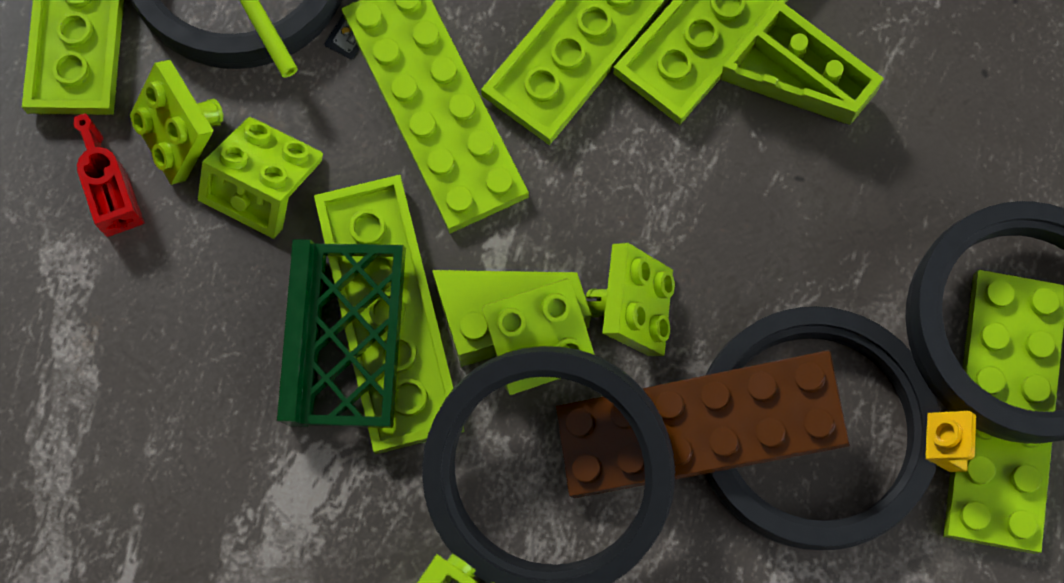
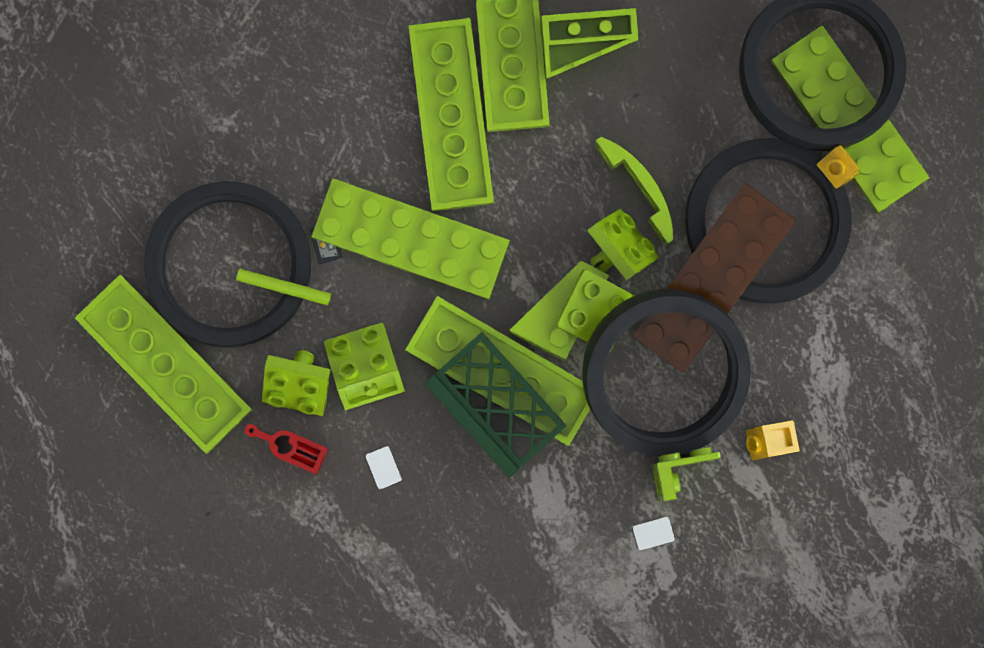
camera: 50 degrees left, 10 degrees up
none -> white sticker [366,446,402,490]
none -> lime slope [594,137,673,247]

